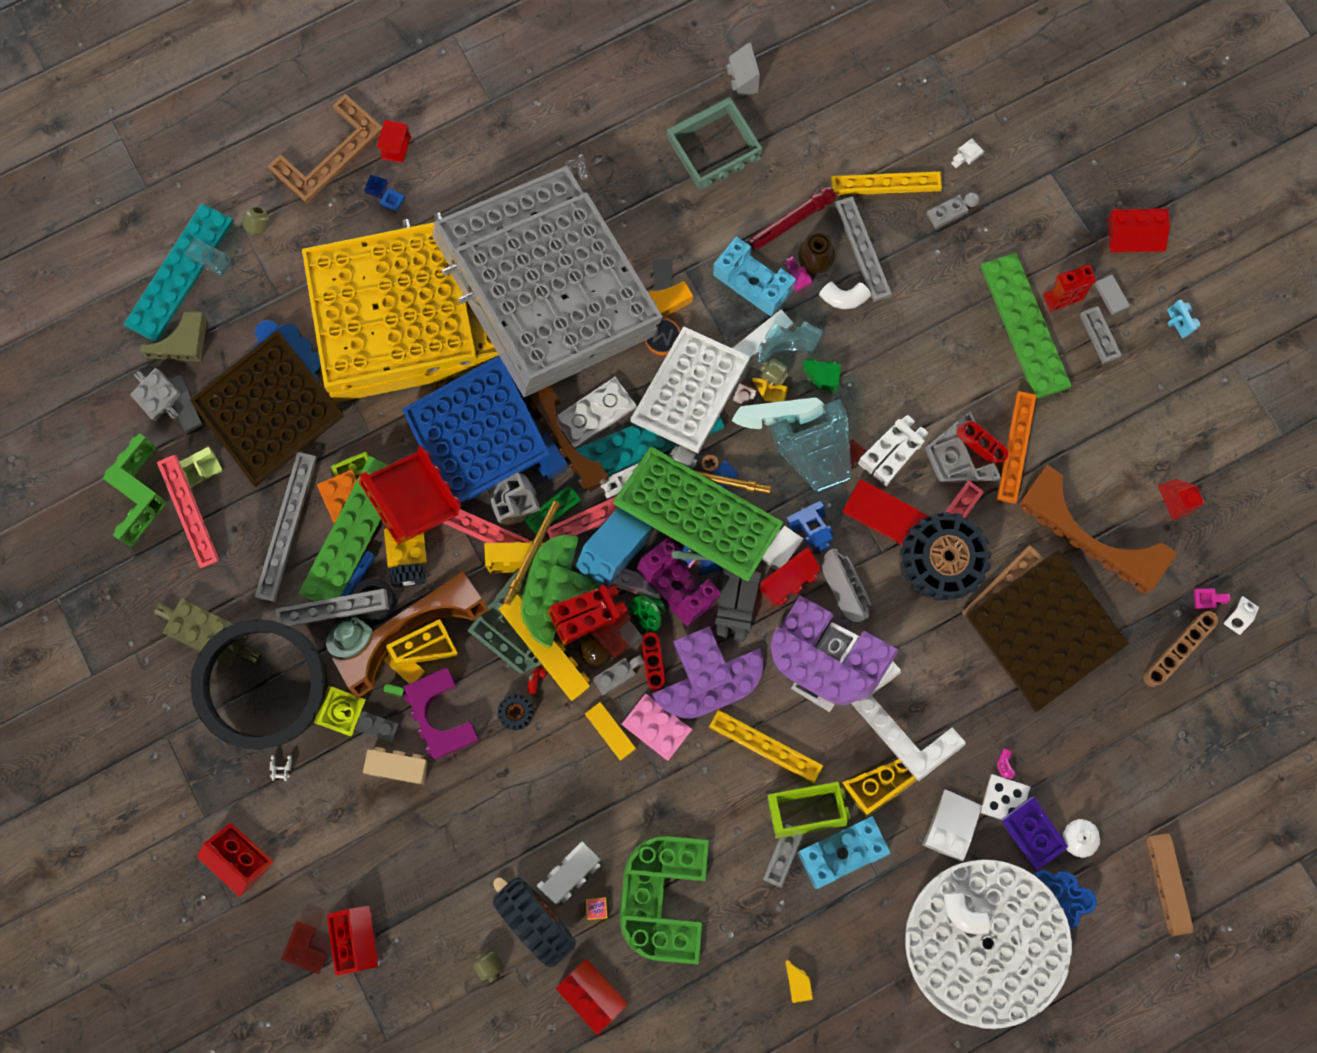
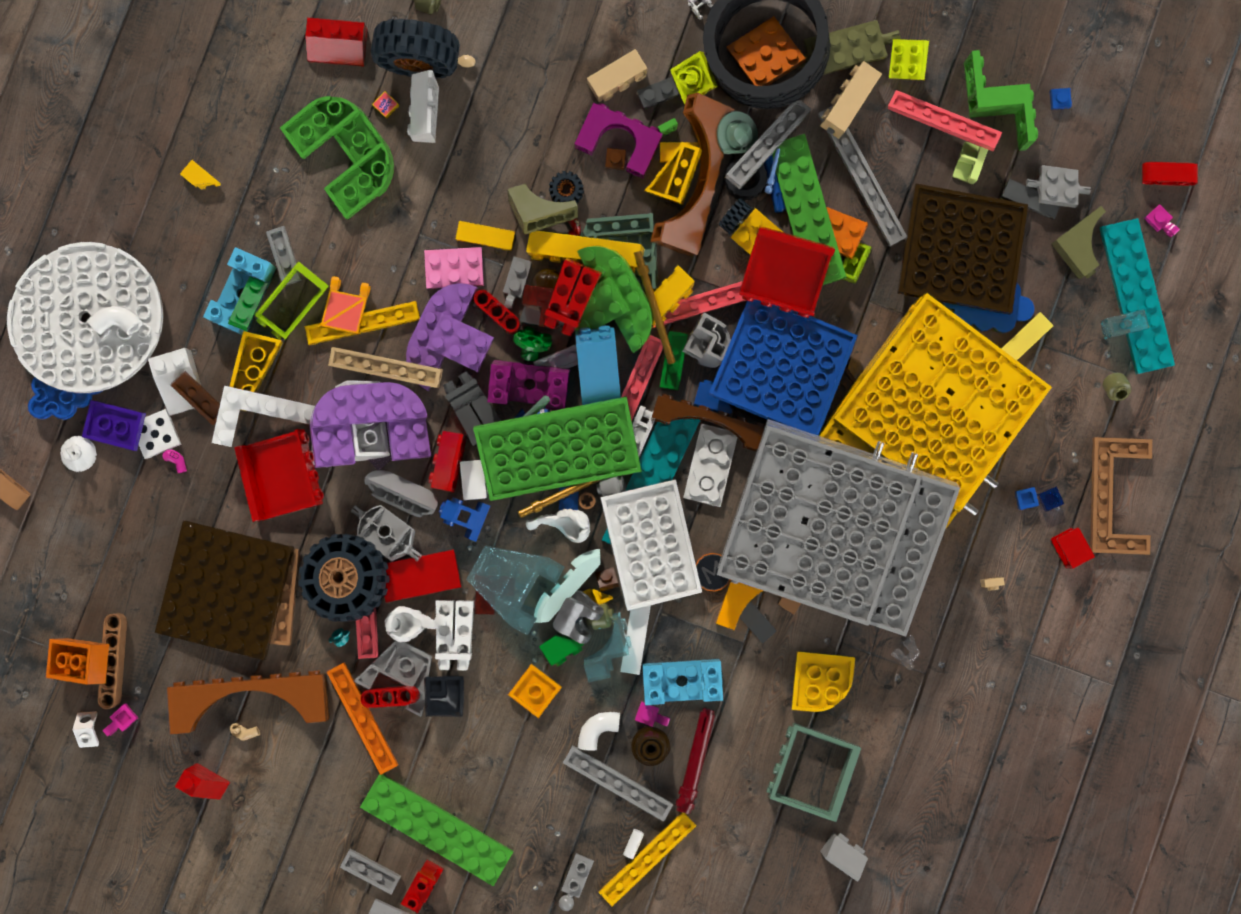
camera: 135 degrees right, 10 degrees up
none -> orange brick [46,638,109,685]
none -> reddish brown plate [170,371,220,425]
none -> green plate [228,276,268,331]
none -> tan arm [230,723,260,741]
none -> red panel [234,429,324,522]
none -> flag [321,276,371,335]
none -> tan plate [328,347,443,388]
none -> teal plate [328,628,350,647]
none -> light grey plate [351,505,422,562]
none -> white hair [384,606,447,642]
none -> black plate [424,676,464,717]
none -> olive arch [508,184,578,235]
none -> light orange plate [508,664,562,719]
none -> white hair [526,509,590,543]
none -> flat silver piece [553,591,604,644]
none -> reddish brown plate [605,148,626,170]
none -> white axle [623,829,644,859]
none -> orange plate [727,16,806,86]
none -> medium blue piece [765,148,780,194]
none -> yellow plate [791,651,855,712]
none -> tan brick [820,61,882,139]
none -> neon yellow plate [889,39,929,80]
none -> tan plate [980,577,1005,591]
none -> light yellow tile [1001,312,1053,360]
none -> blue plate [1049,88,1072,110]
none -> red beam [1142,162,1198,186]
none -> dark pink plate [1144,204,1180,238]

